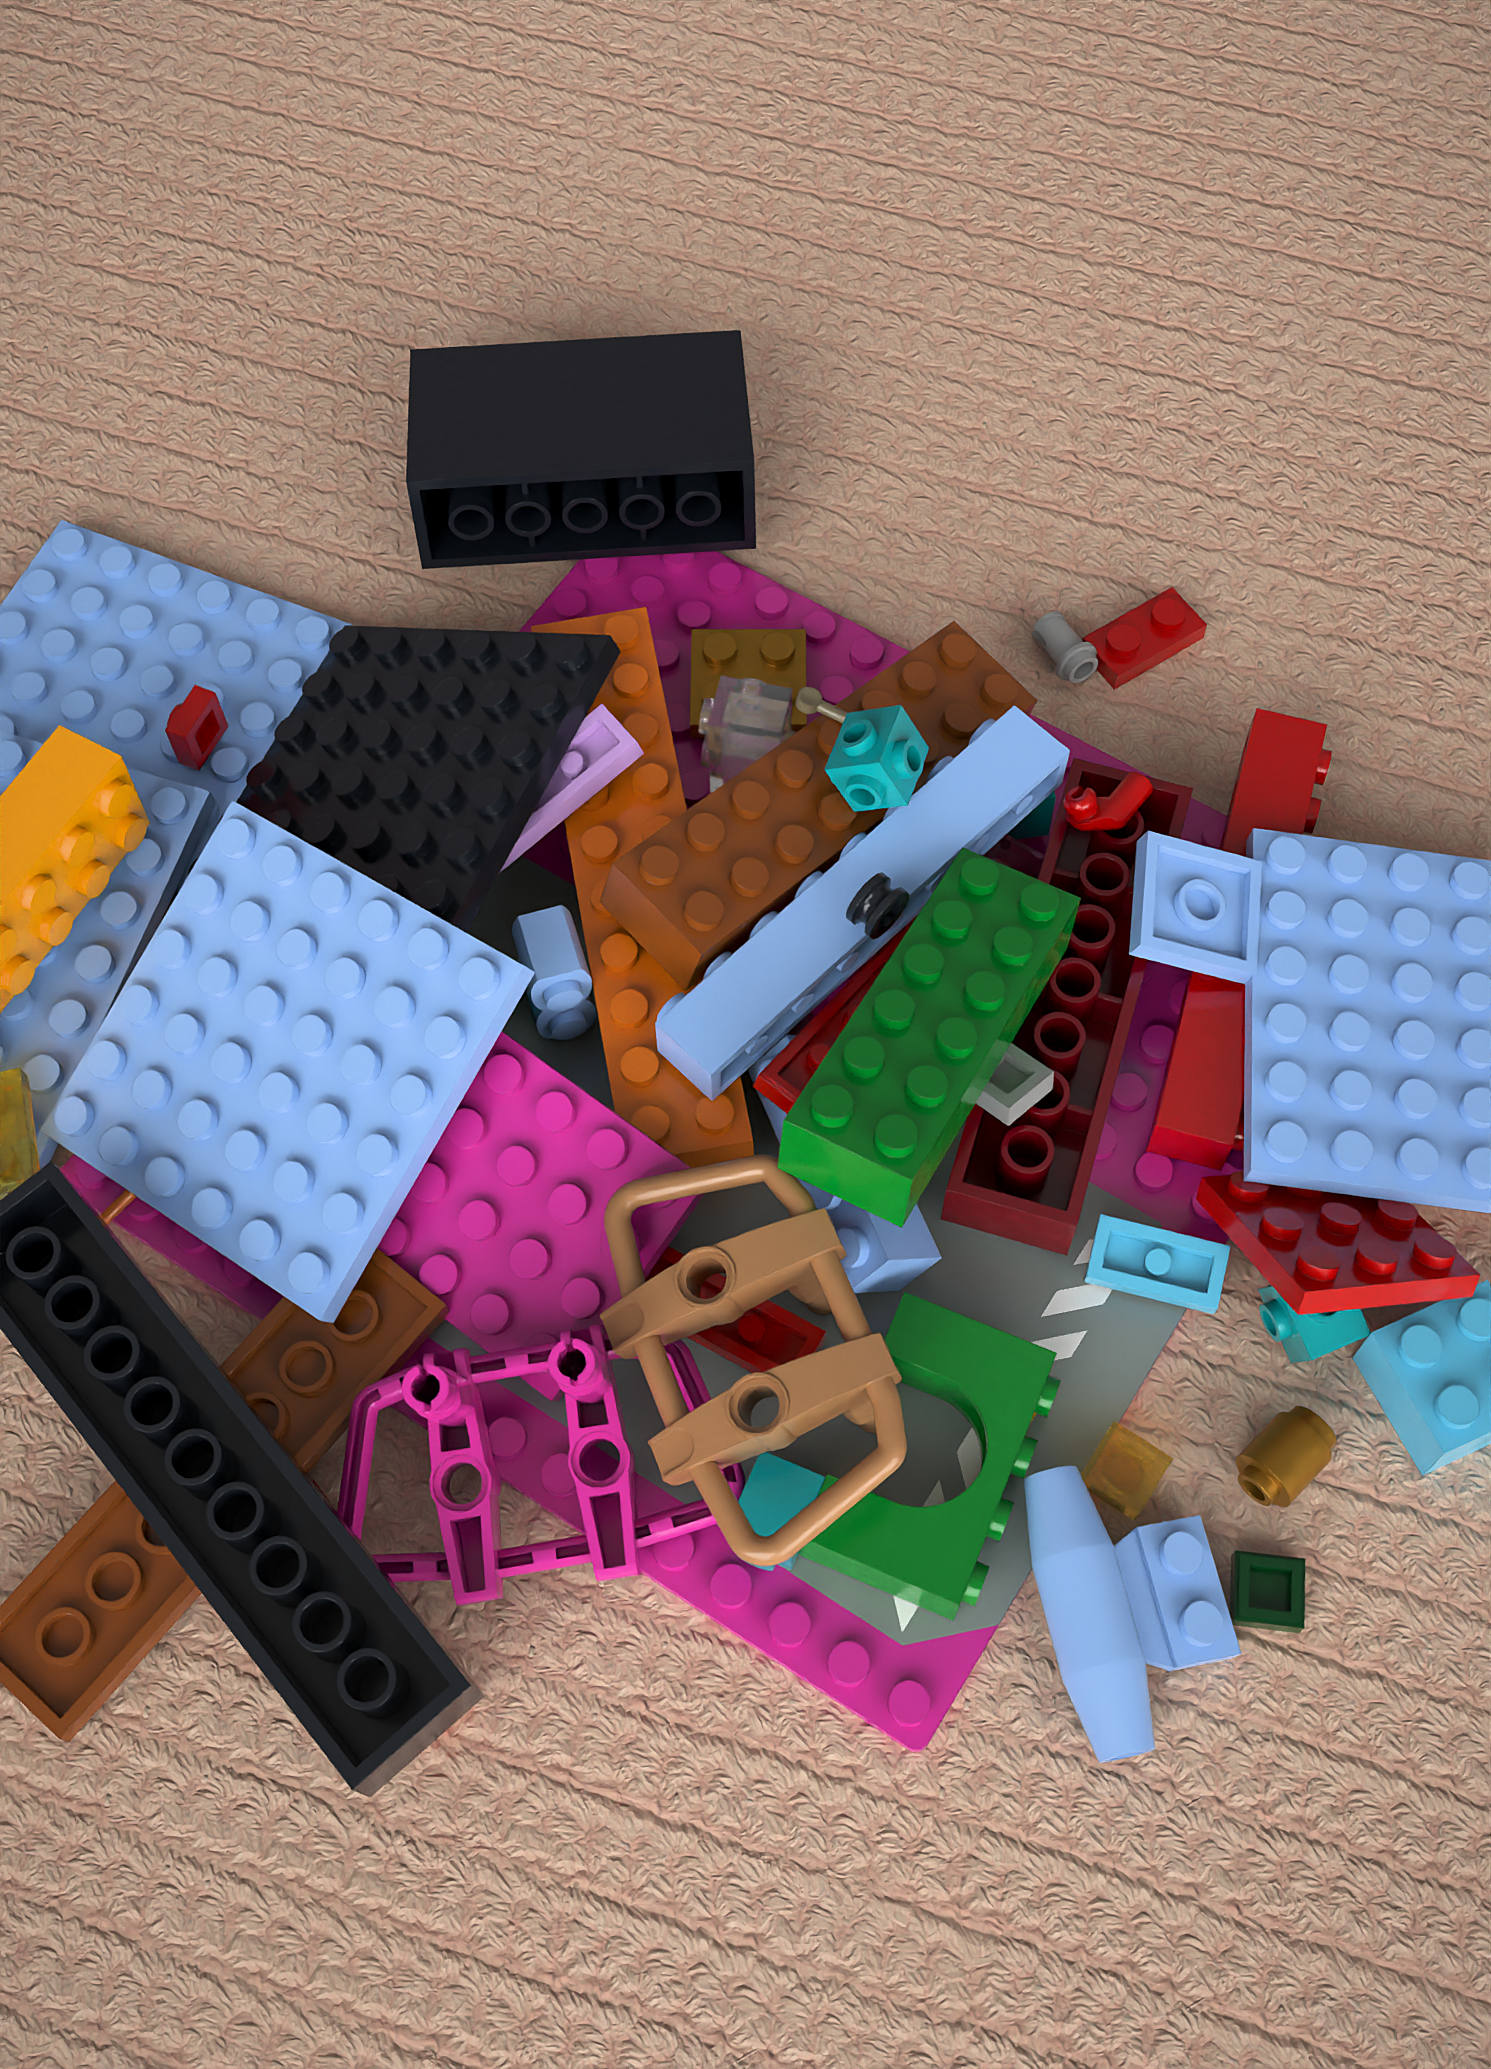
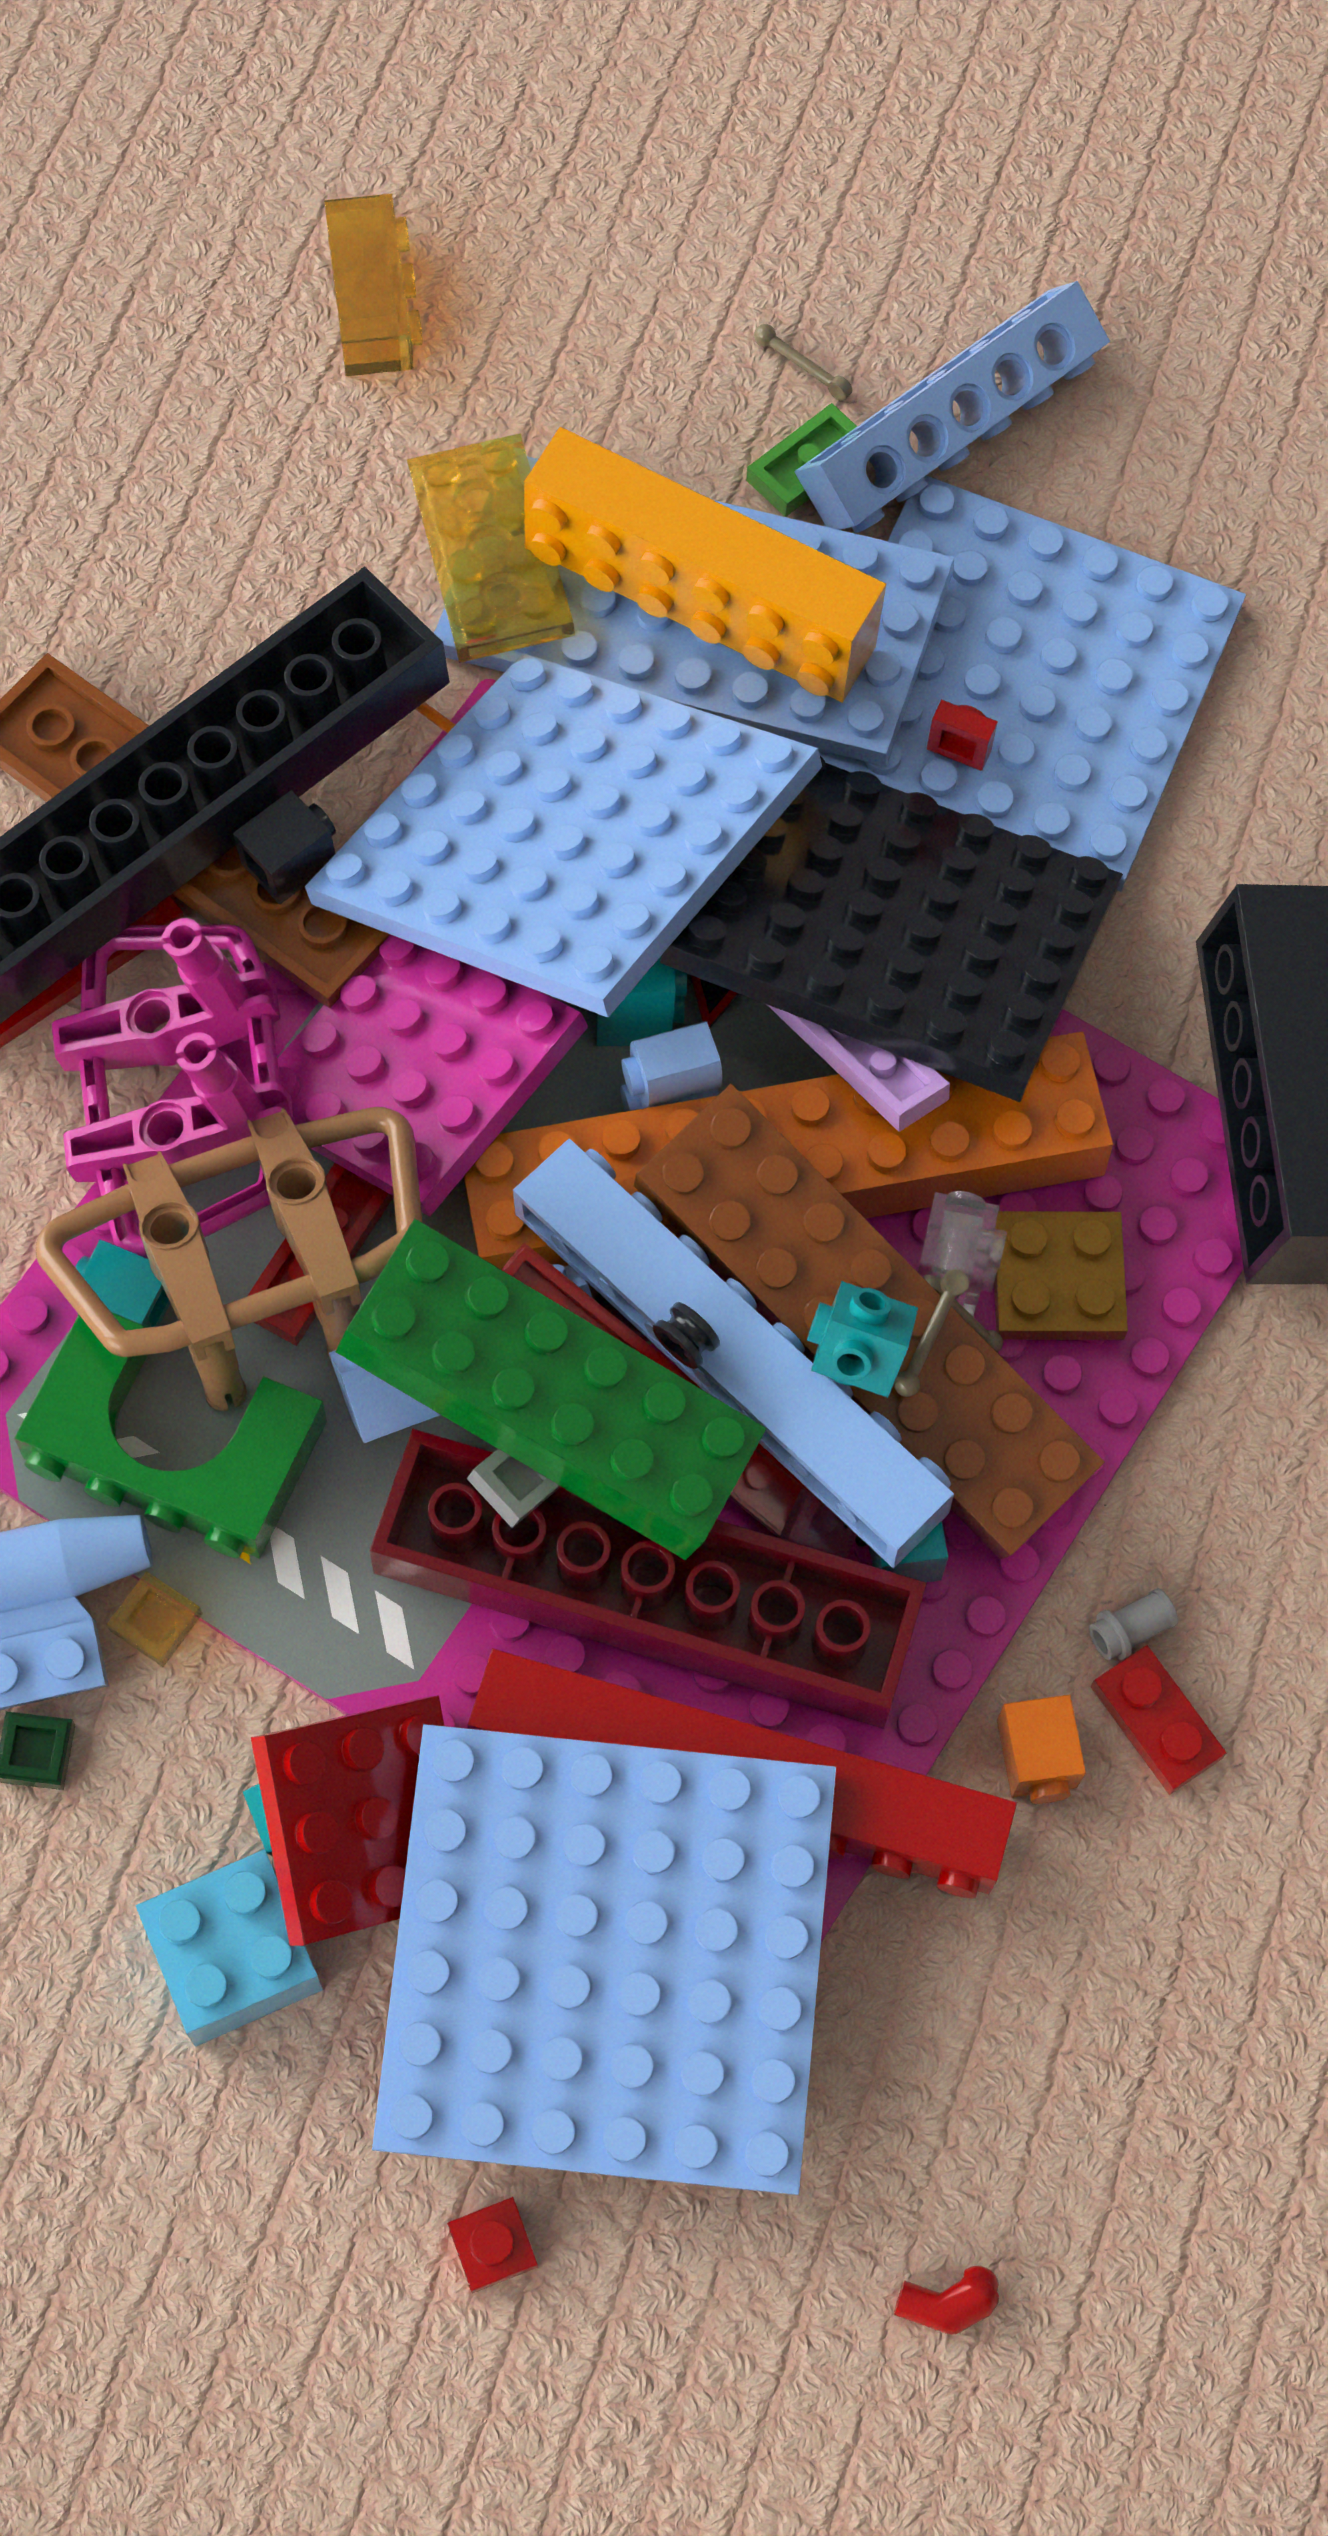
camera: 85 degrees right, 5 degrees up
red arm [1063,771,1153,831] -> none
medium azure plate [1084,1214,1231,1314] -> none
light blue plate [1129,831,1263,984] -> none
pearl gold brick [1235,1406,1337,1507] -> none
none -> black brick [233,790,336,905]
none -> orange brick [997,1694,1086,1804]

